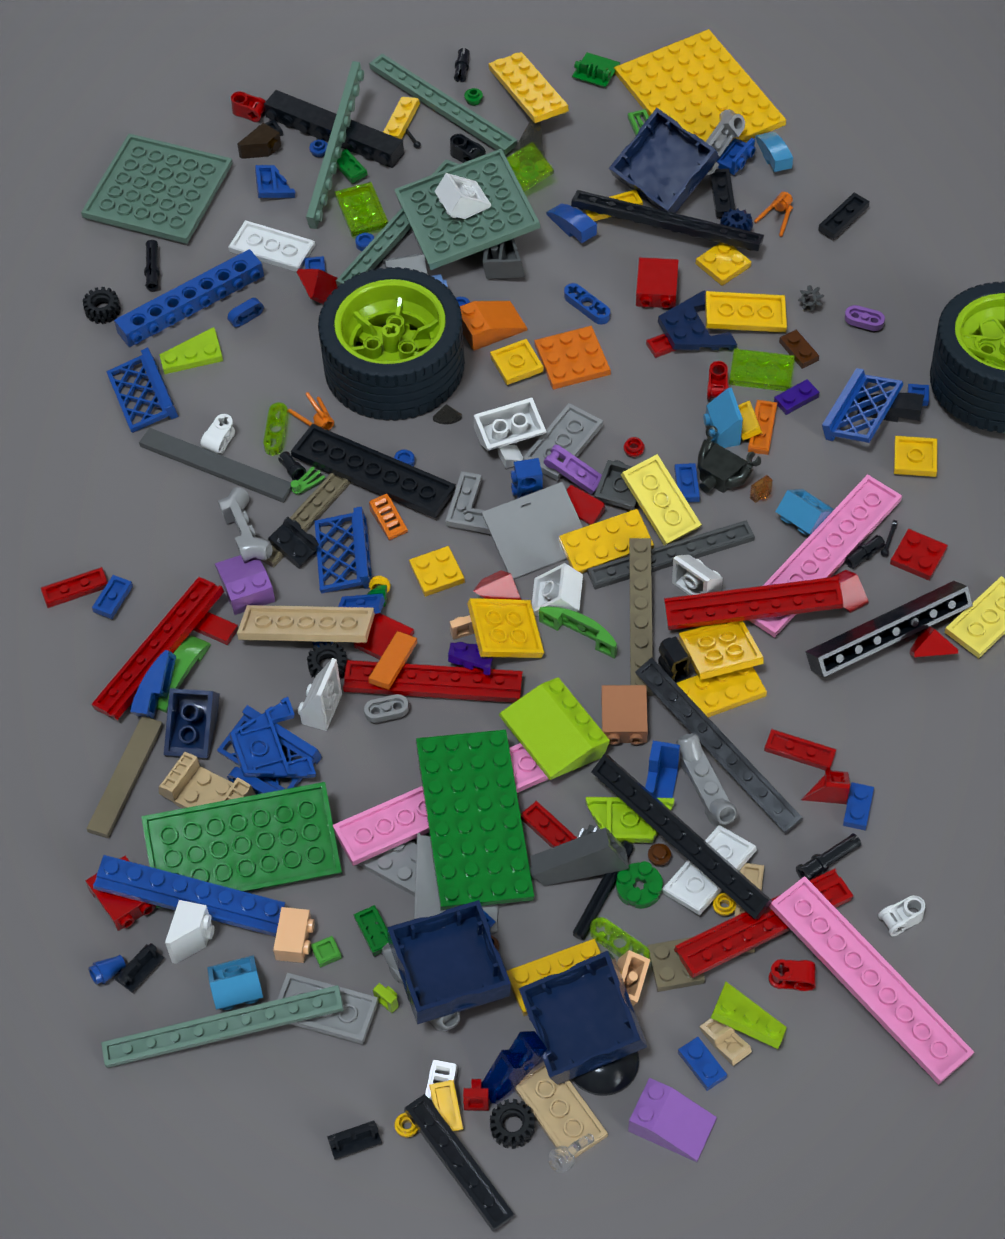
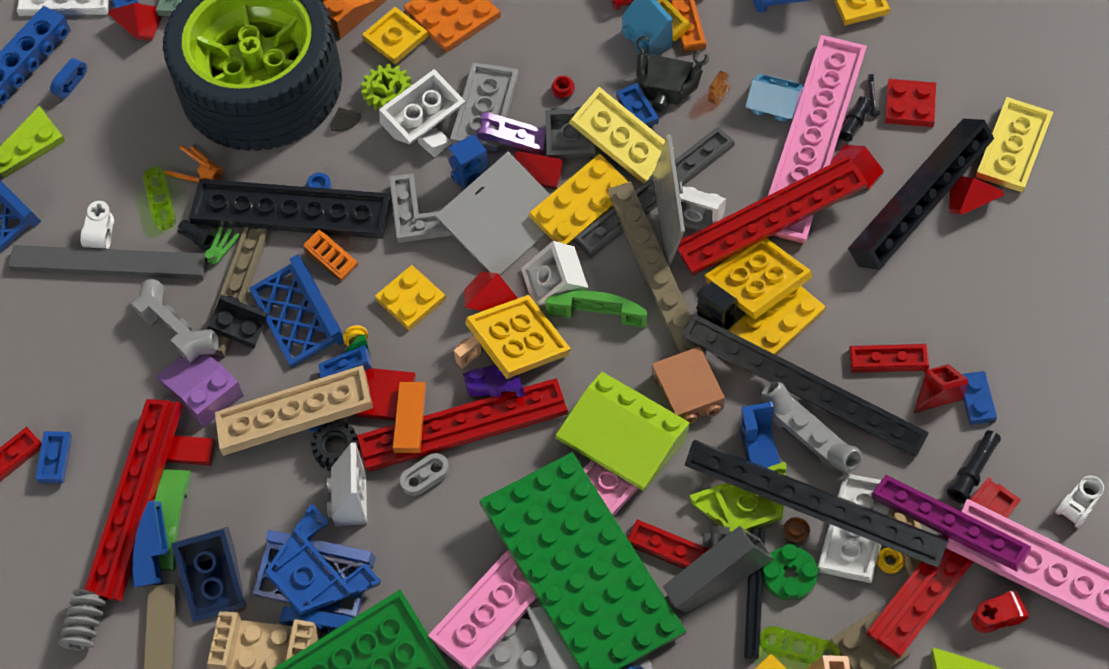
camera: 20 degrees left, 5 degrees up
none -> light grey piece [58,589,106,651]
none -> lime gear [361,64,412,111]
none -> light grey piece [653,135,685,268]
none -> magenta tile [871,475,1031,572]

